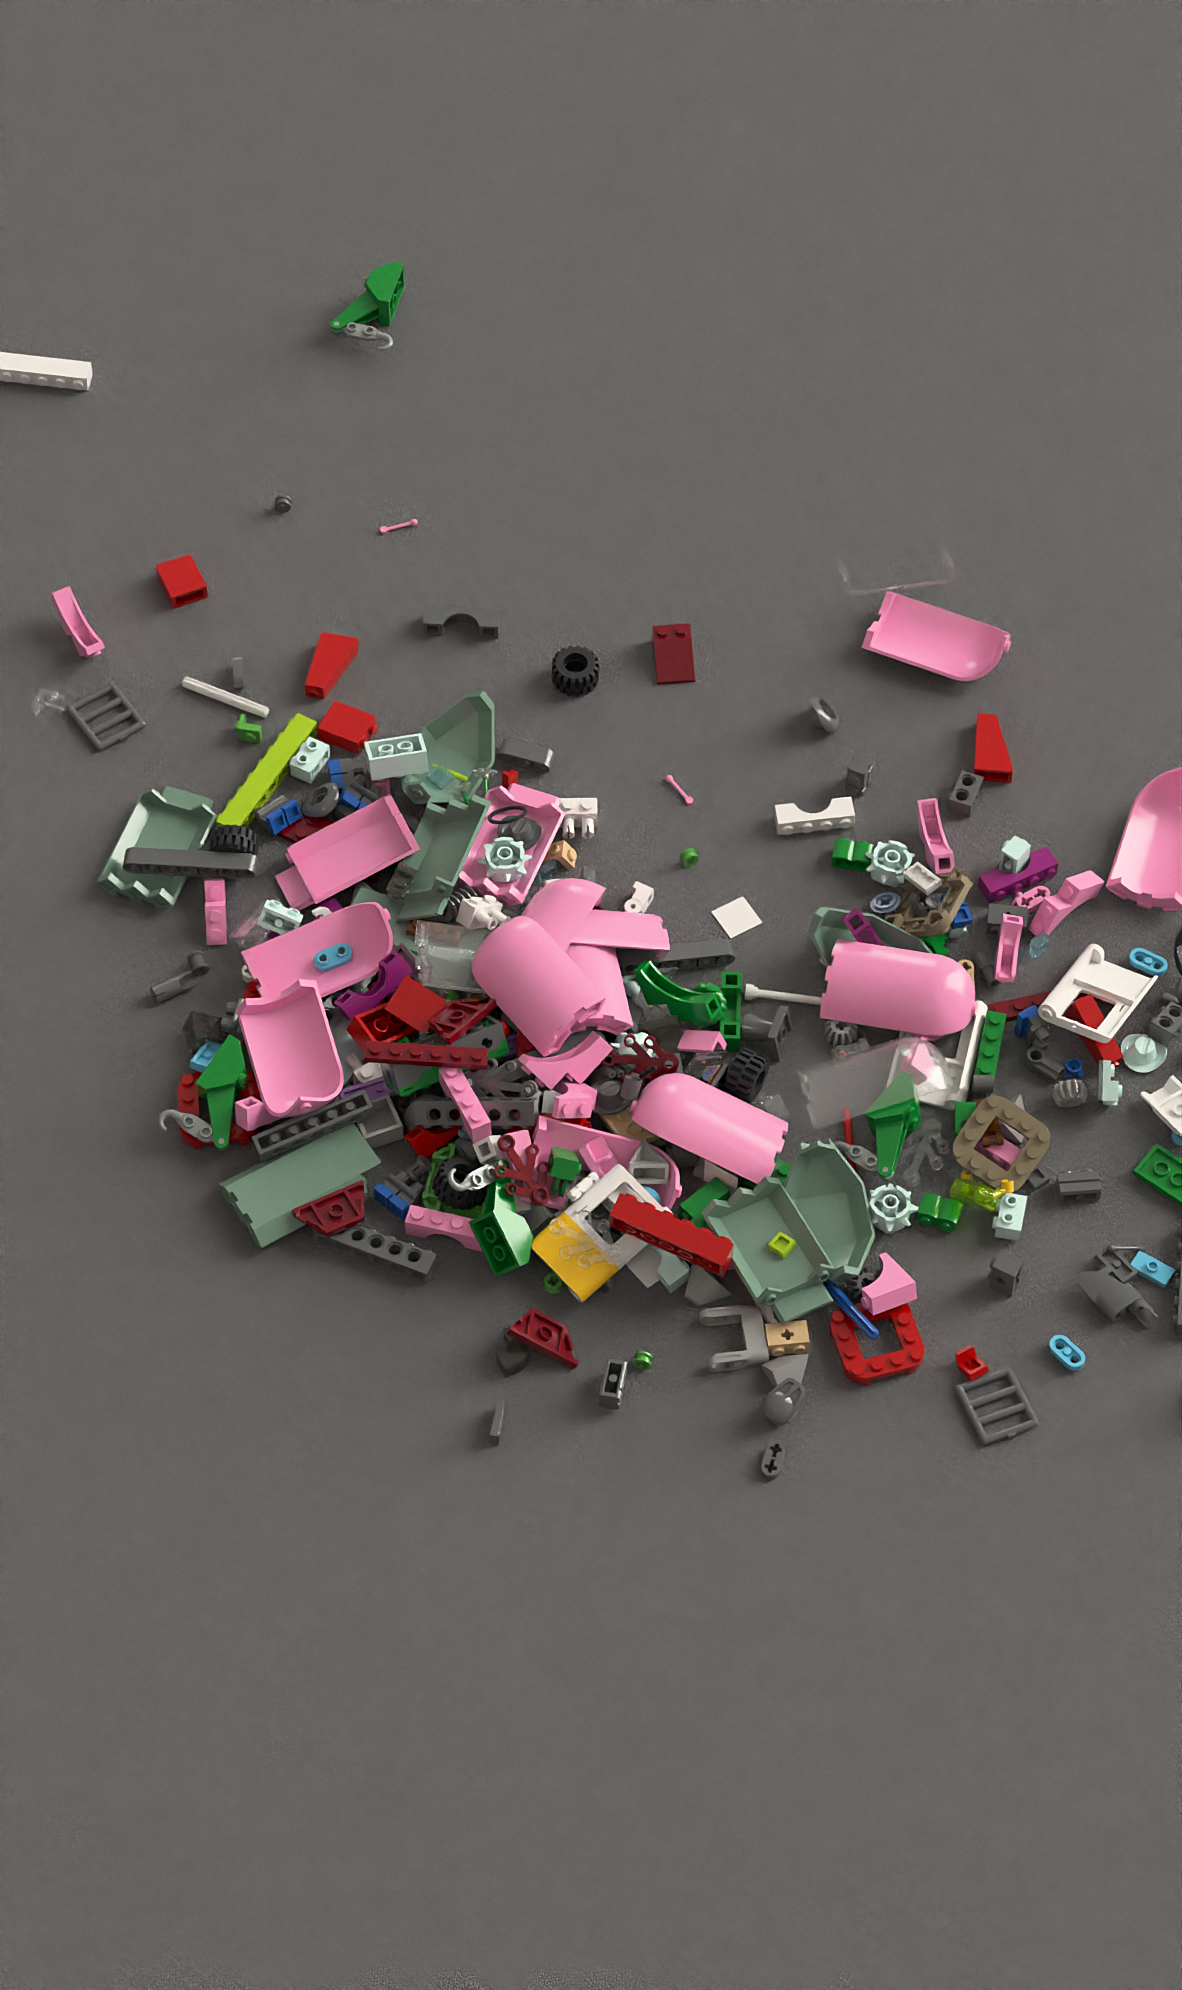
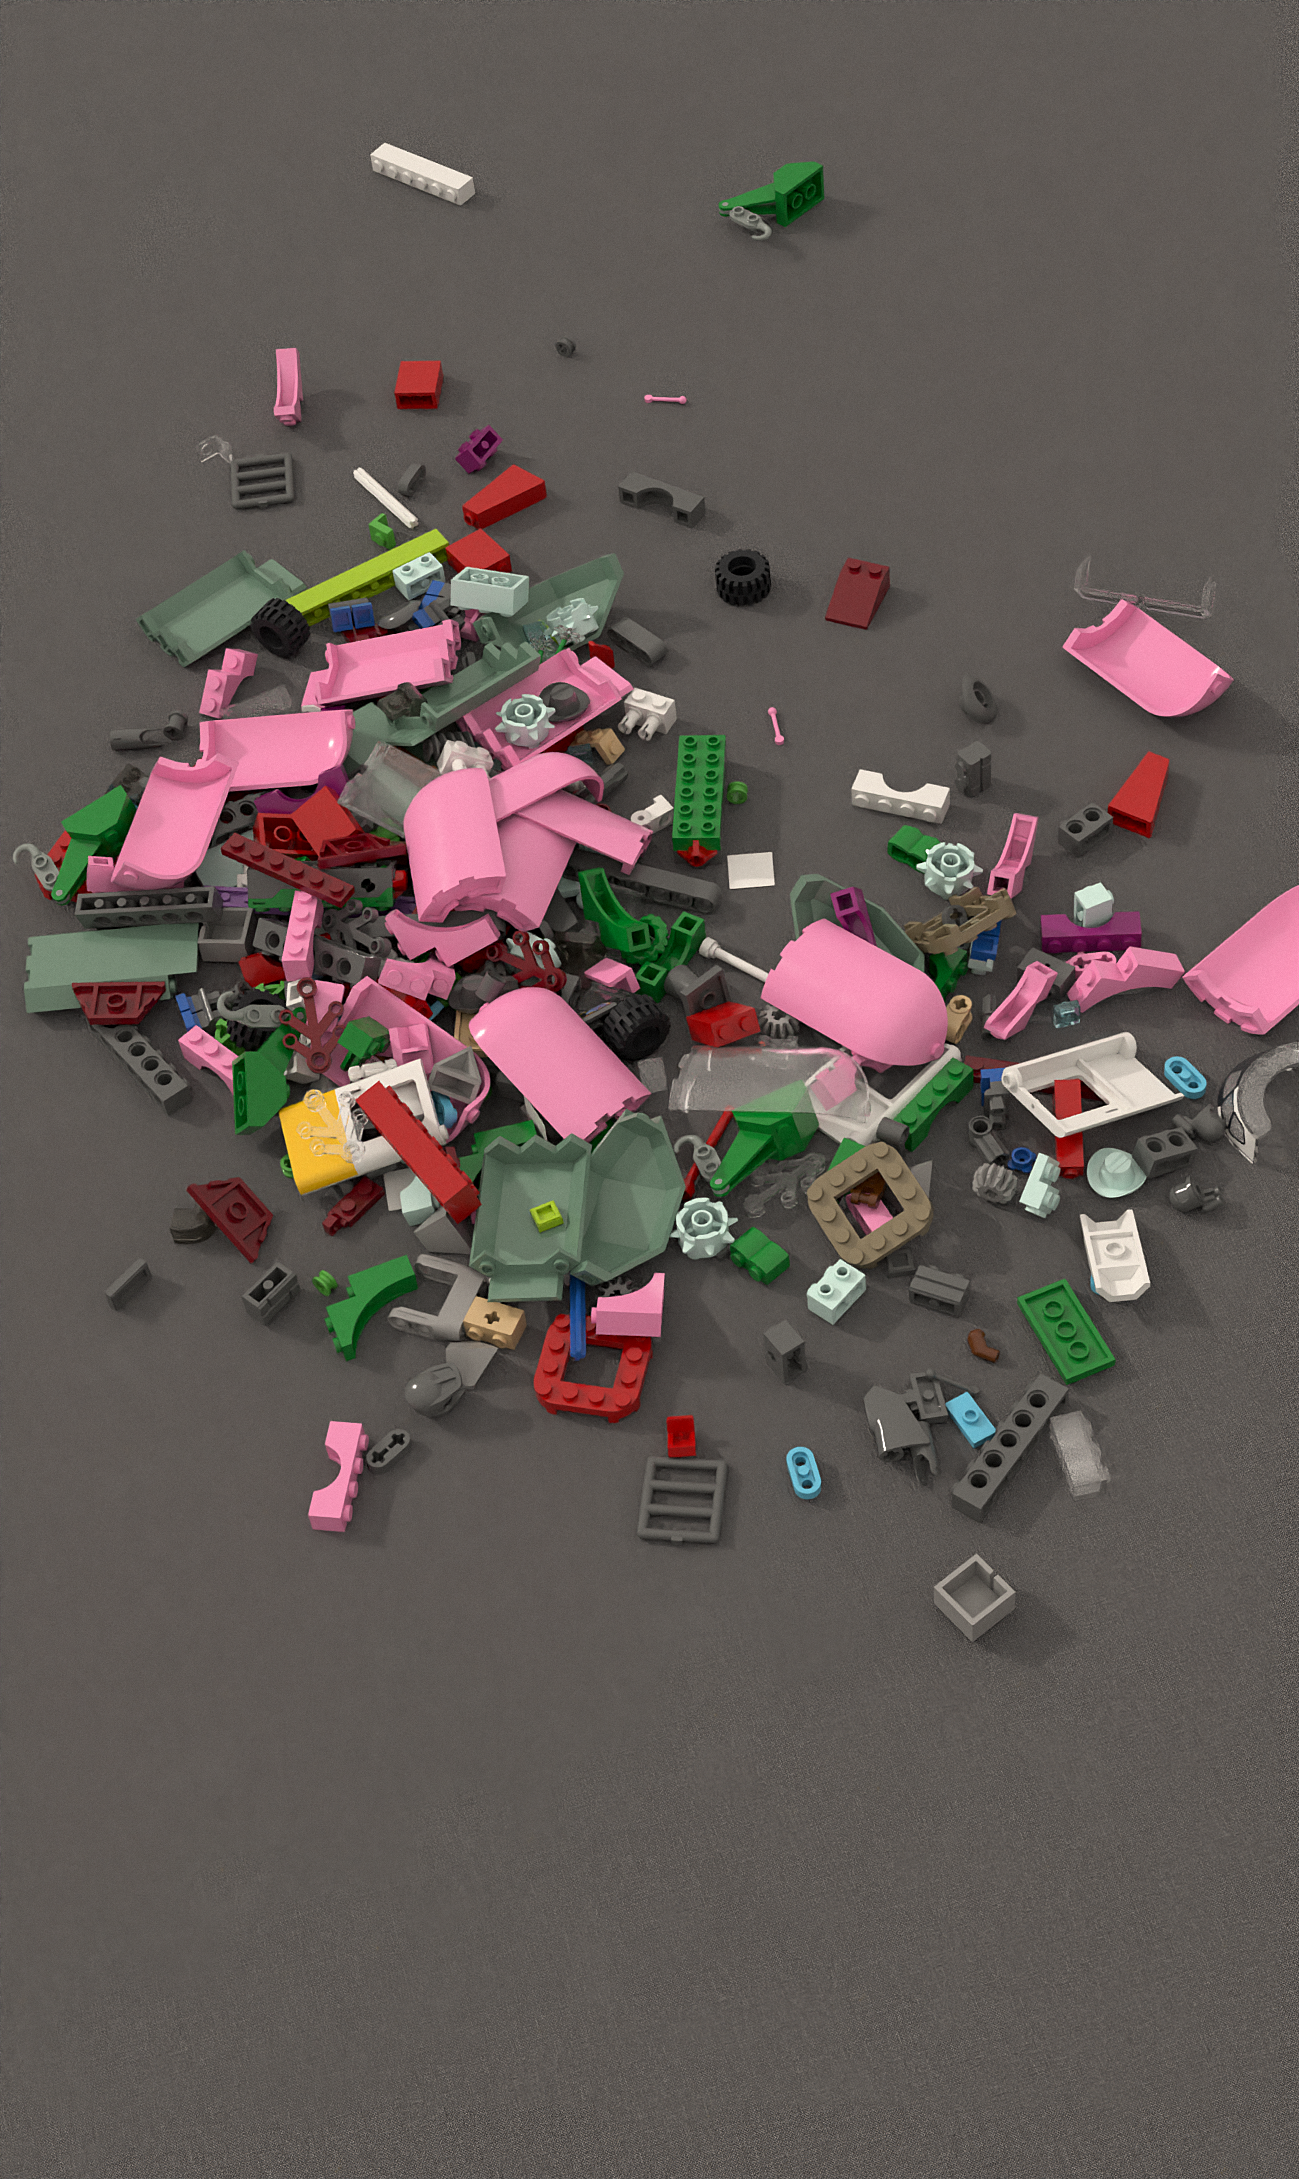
camera: 35 degrees right, 5 degrees down
dark grey beam [122,847,258,879] -> none
light aqua brick [257,900,303,935] -> none
medium azure plate [314,943,353,972] -> none
black piece [488,806,527,824] -> none
sand blue gear [870,892,901,916] -> none
white plate [903,862,943,896] -> none
clear neon green torso [950,1171,1014,1212] -> none
none -> bright pink arch [308,1421,369,1532]
none -> dark red hinge [322,1177,385,1236]
none -> green arch [324,1255,418,1362]
none -> magenta brick [454,424,503,474]
none -> light aqua brick [543,598,599,645]
none -> green piece [672,735,728,867]
none -> red brick [686,1001,761,1048]
none -> reddish brown arm [967,1329,1000,1363]

